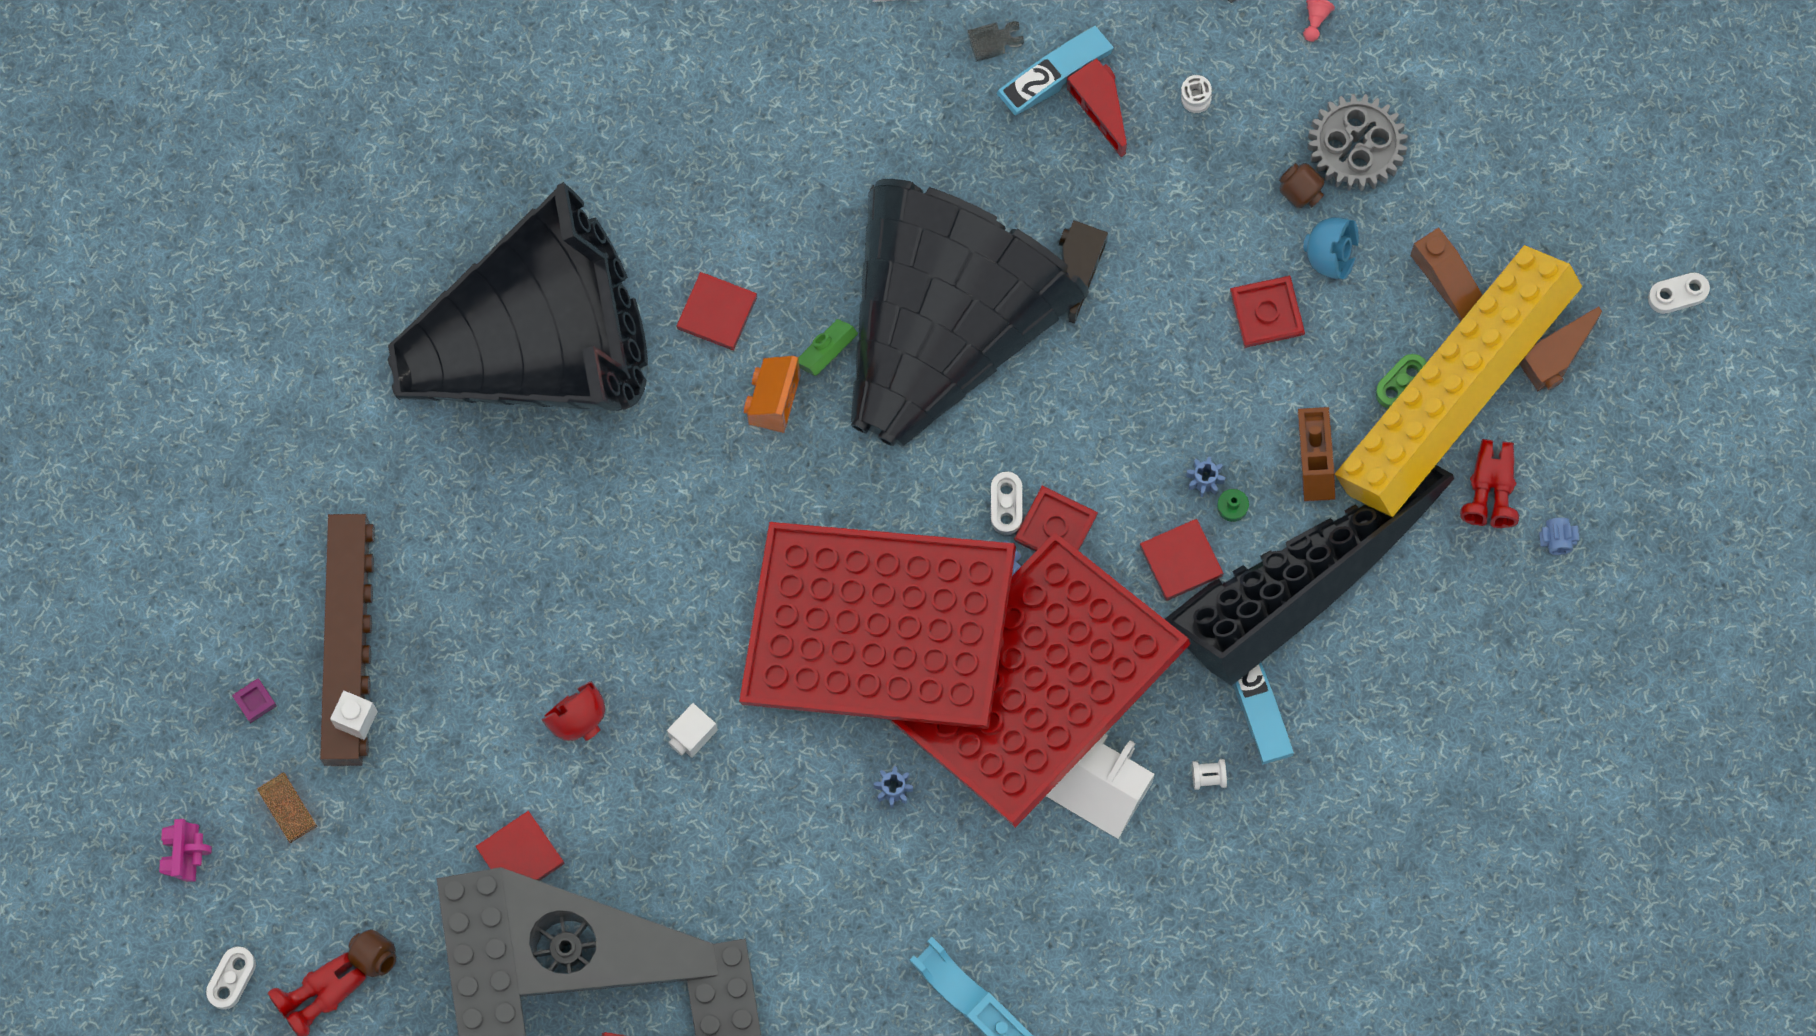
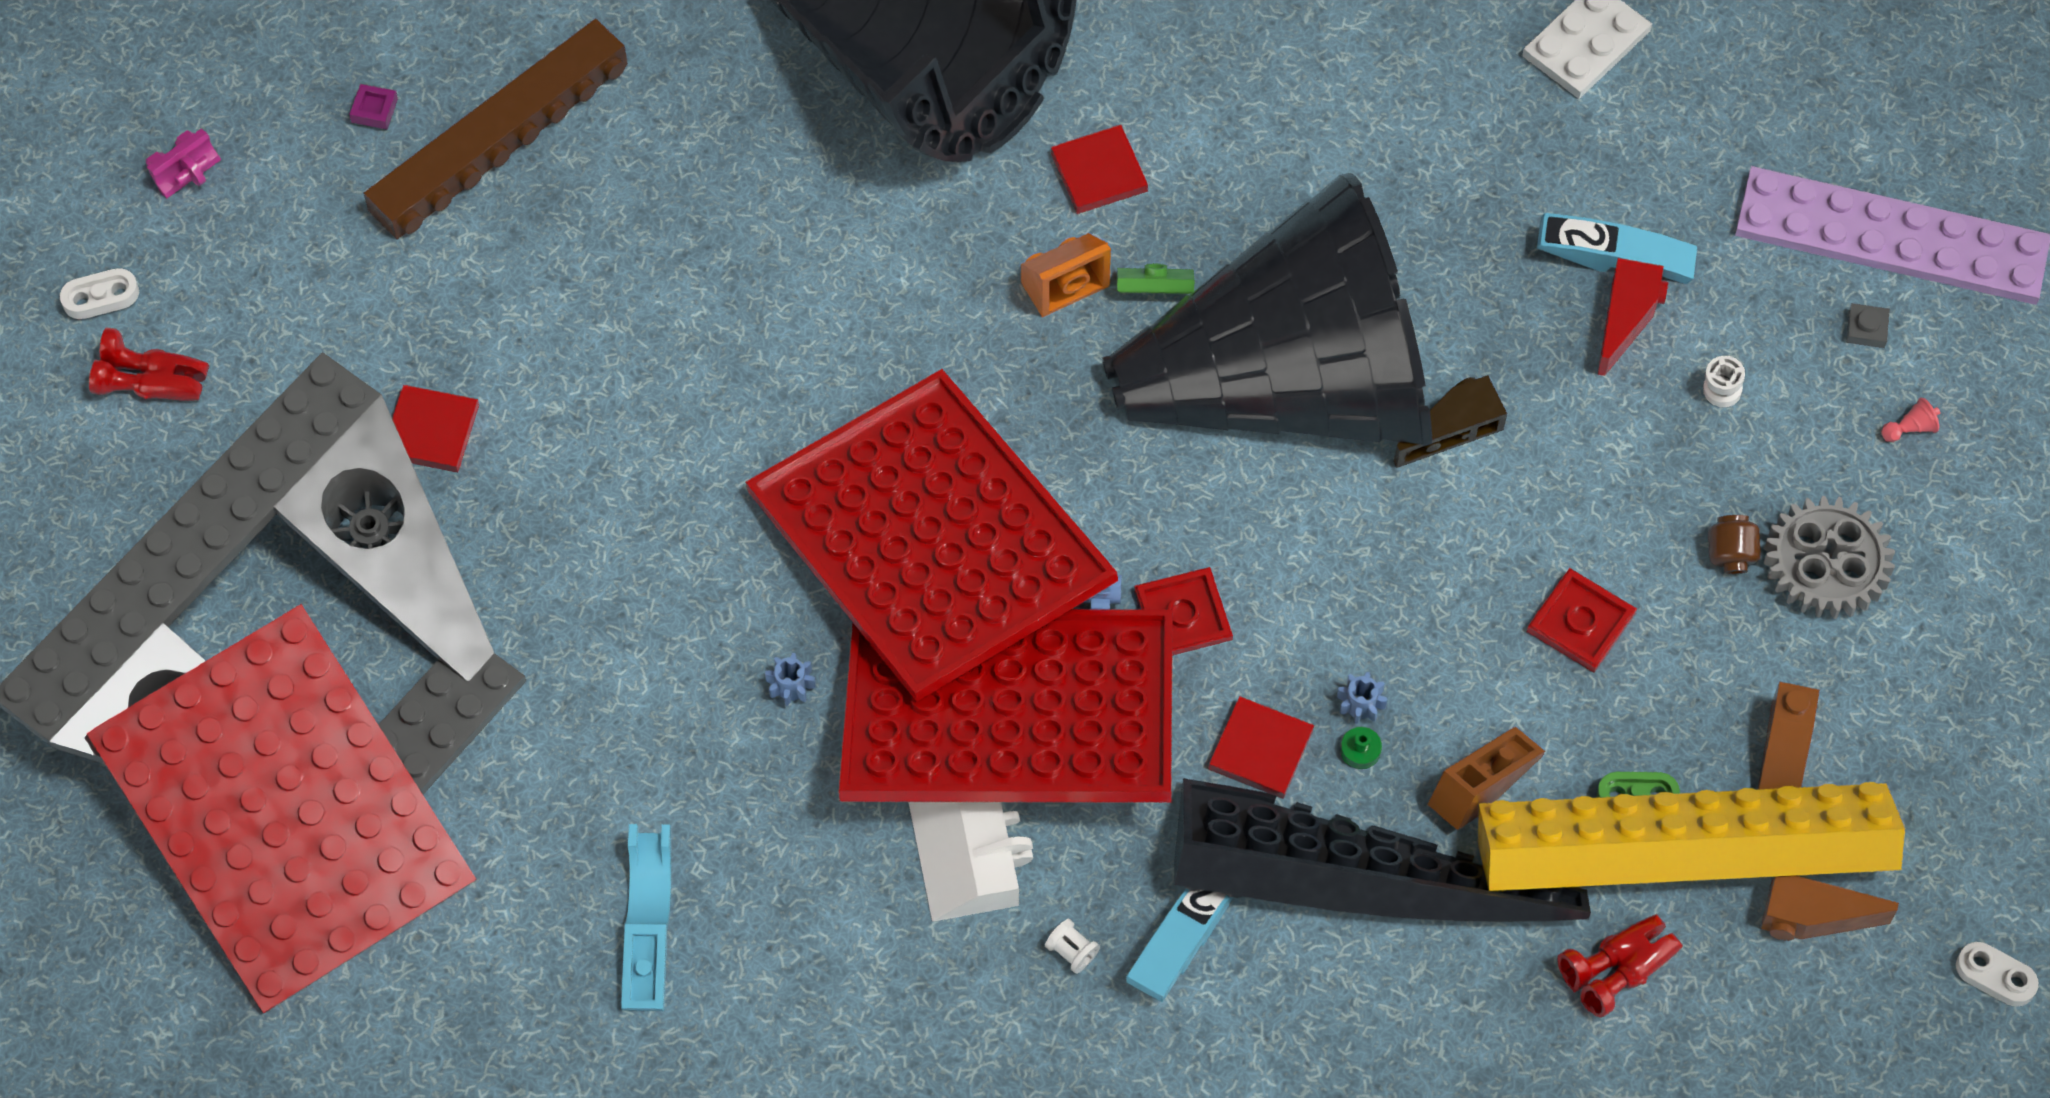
camera: 45 degrees right, 10 degrees down
clear orange plate [257,772,318,843] -> none
white brick [330,691,378,740] -> none
reddish brown head [348,929,396,978] -> none
red cylinder [541,681,606,741] -> none
white brick [667,703,718,757] -> none
clear smoke plate [967,21,1024,62] -> none
white plate [991,472,1022,535] -> none
dark azure cylinder [1303,217,1359,279] -> none
medium blue gear [1539,517,1580,555] -> none

